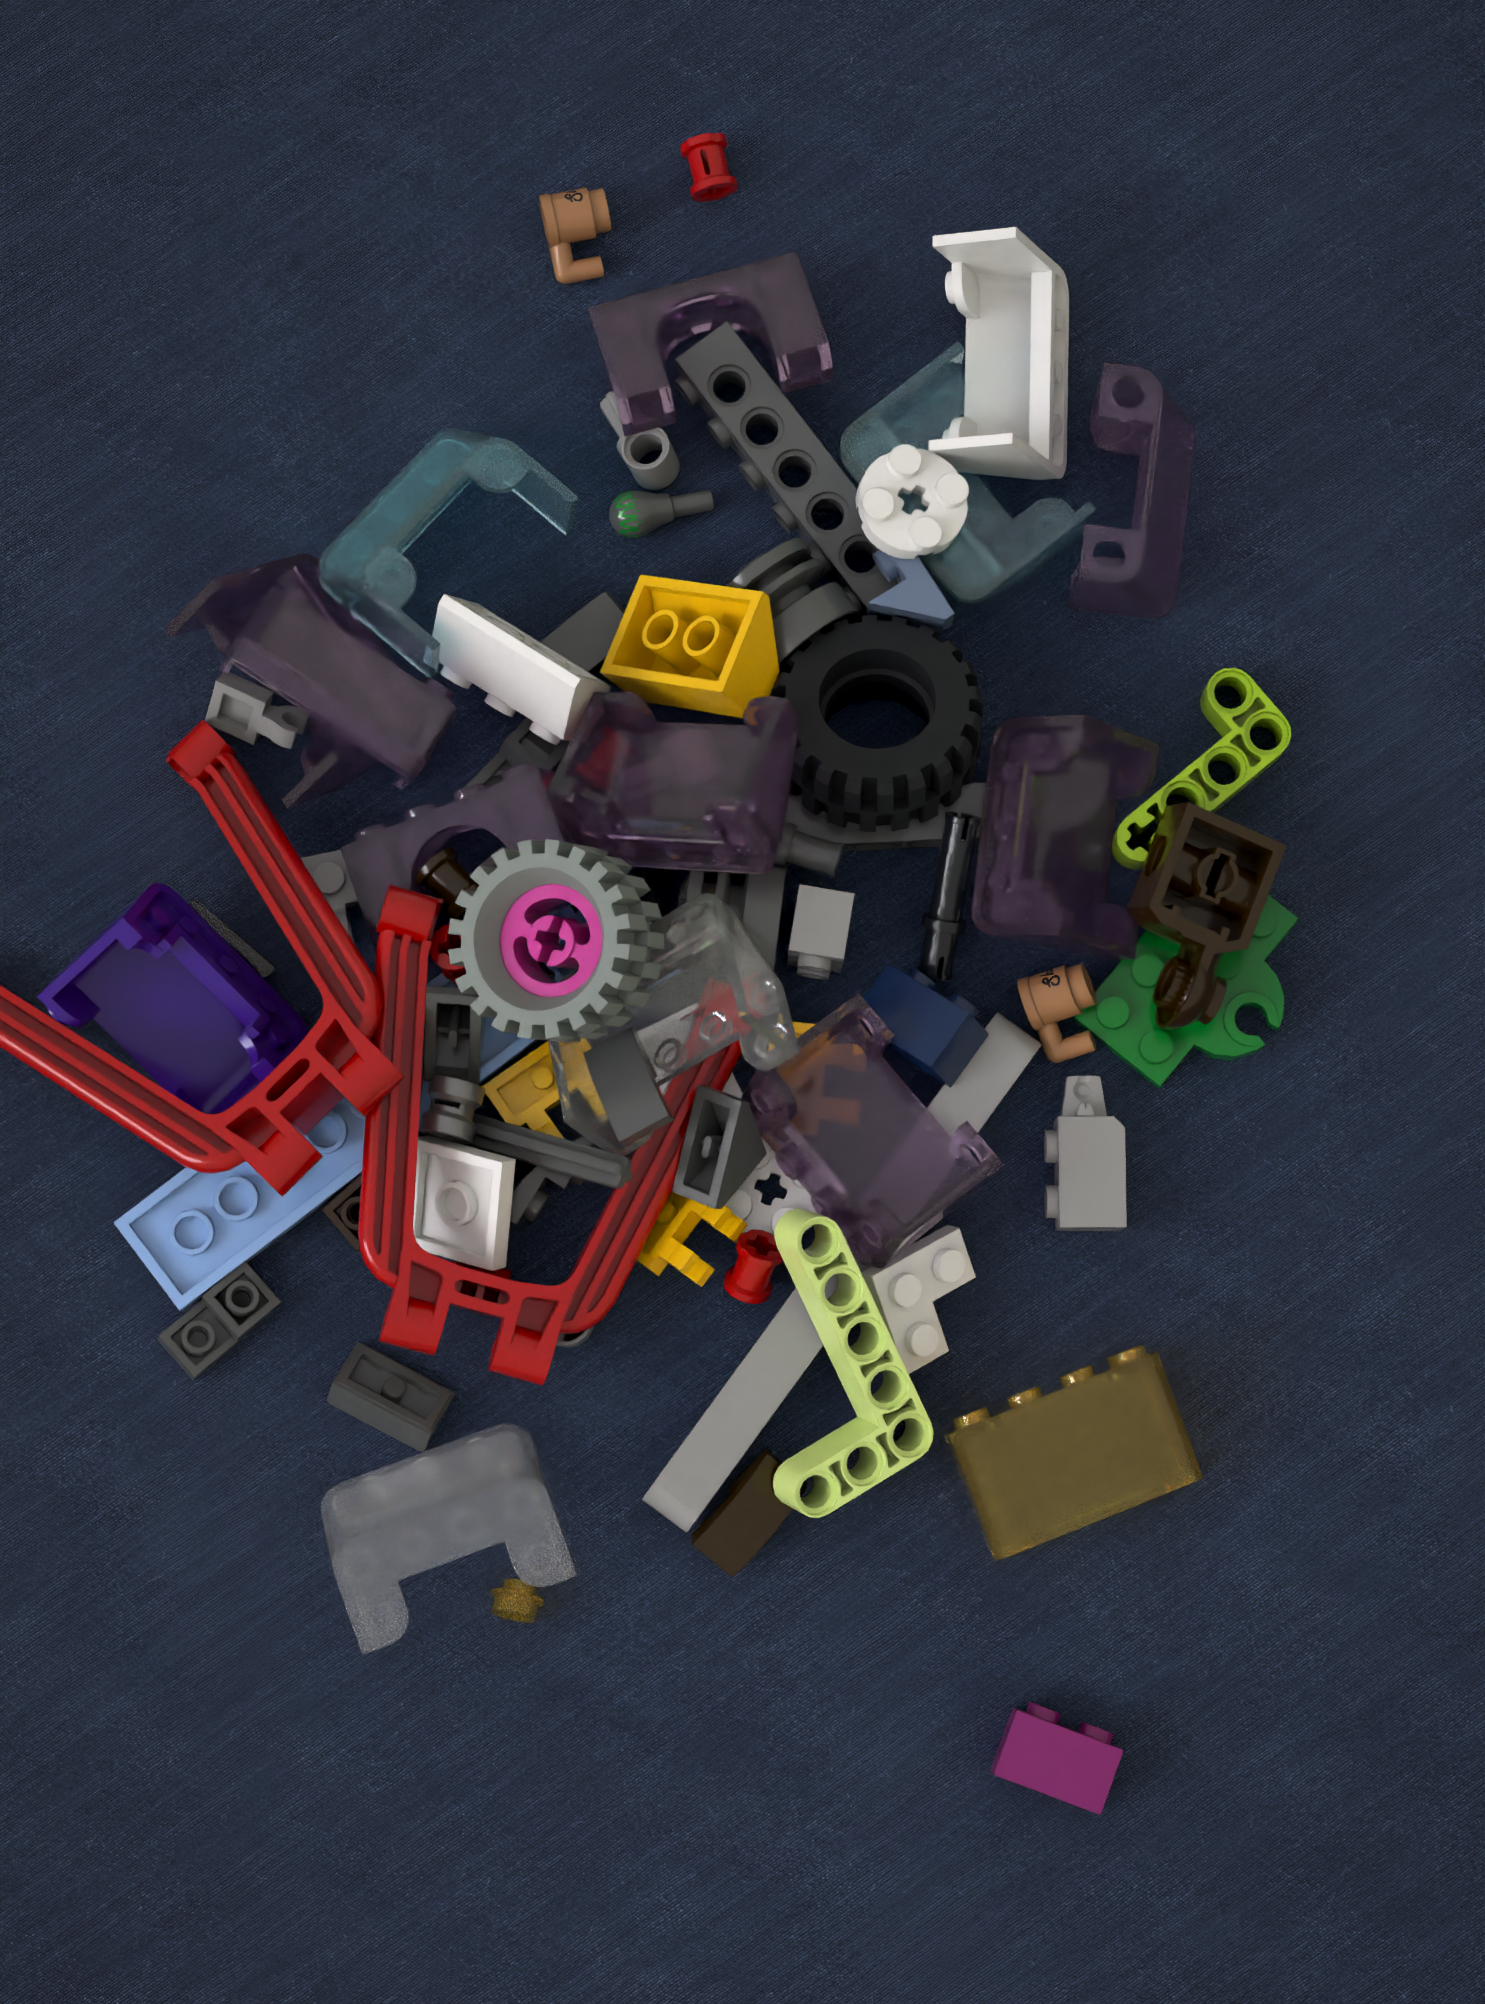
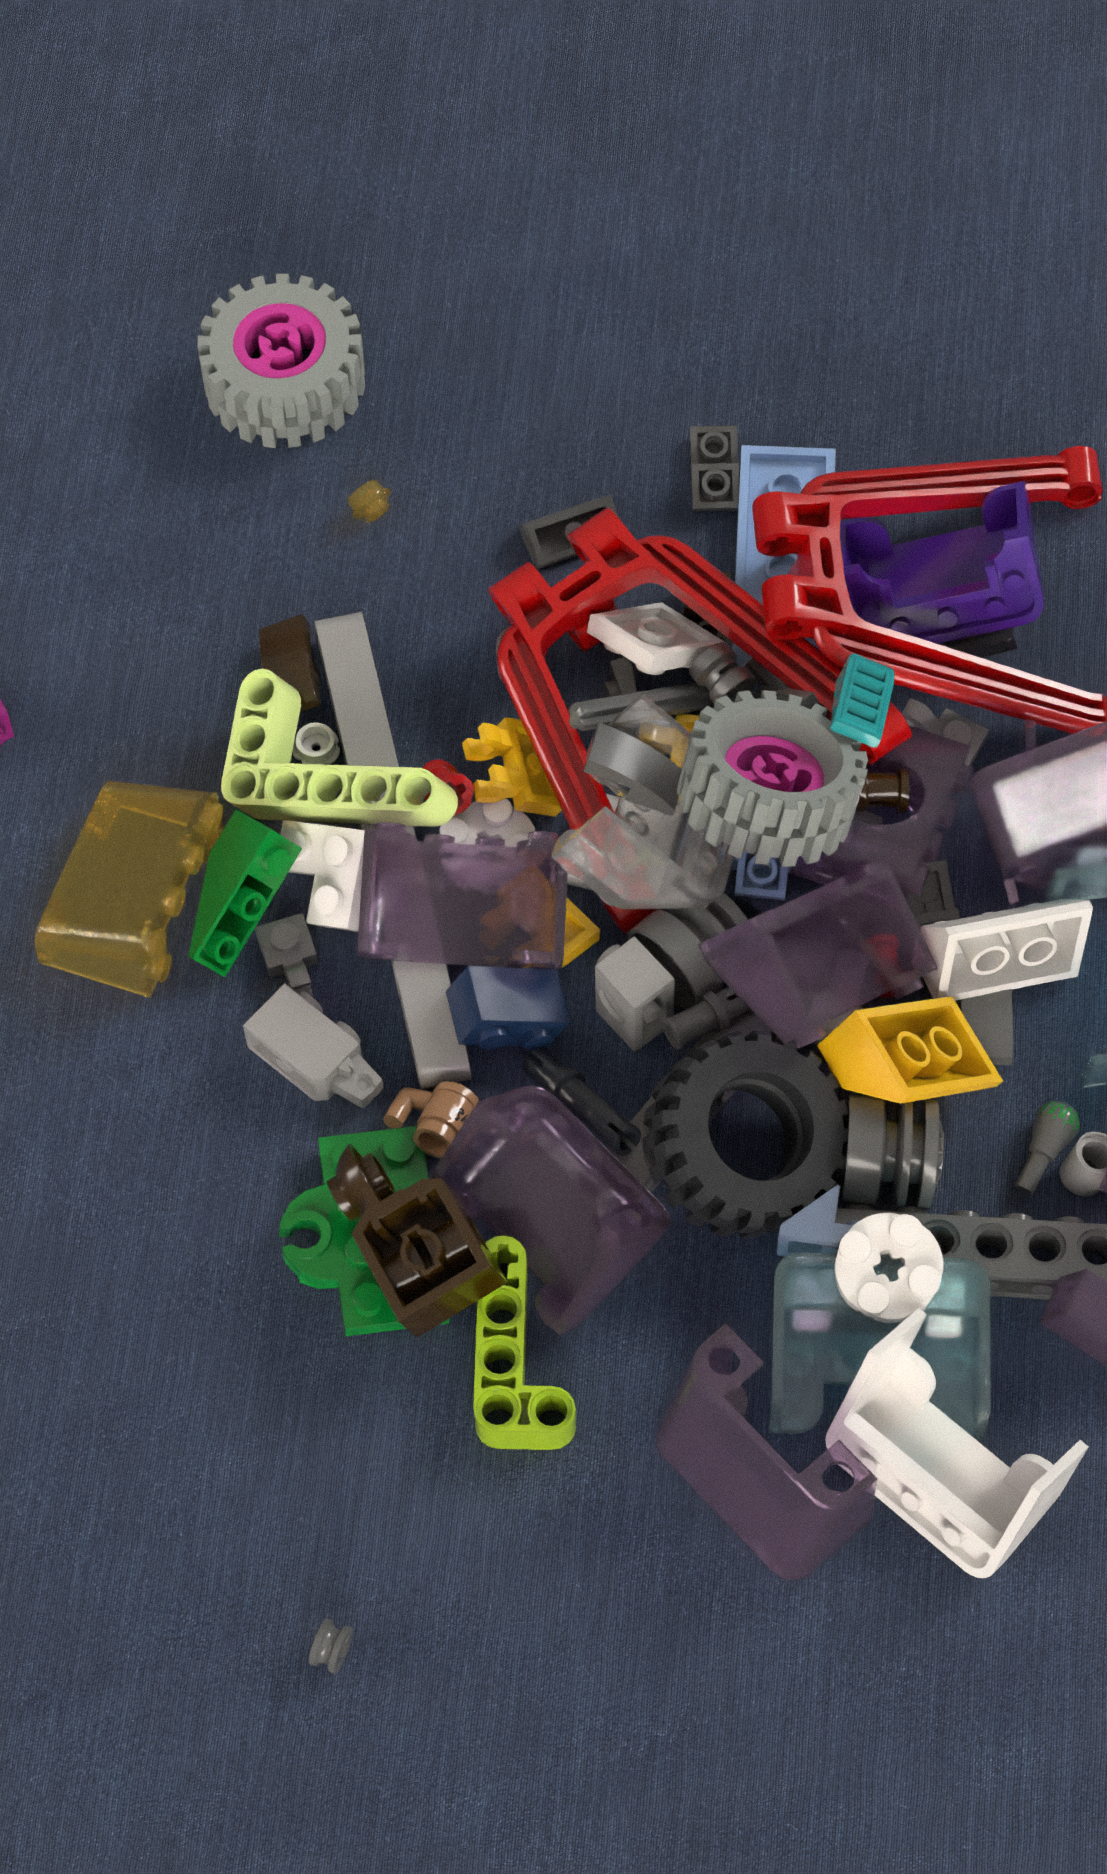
camera: 135 degrees right, 20 degrees down
clear windscreen [321,1423,581,1655] -> none
dark grey slope [672,1085,767,1209] -> none
none -> green slope [188,809,302,977]
none -> light grey wheel [197,274,366,448]
none -> flat silver plate [255,913,318,998]
none -> white plate [292,723,340,765]
none -> teal slope [830,654,895,748]

